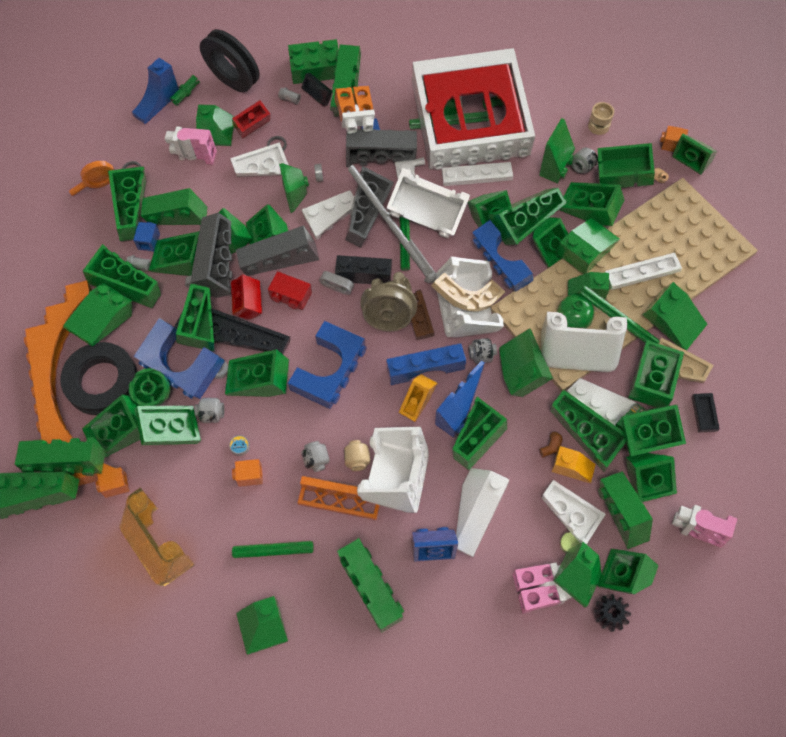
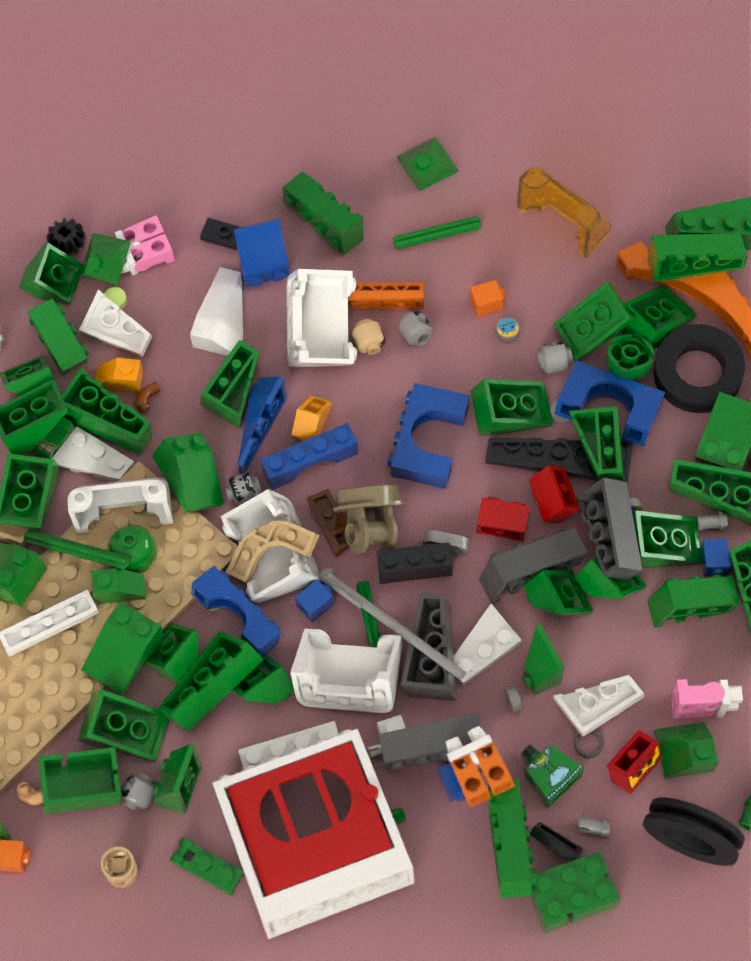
camera: 170 degrees right, 0 degrees up
none -> green plate [169,837,244,896]
none -> black plate [200,218,242,250]
none -> blue brick [295,579,334,623]
none -> green torso [521,744,584,808]

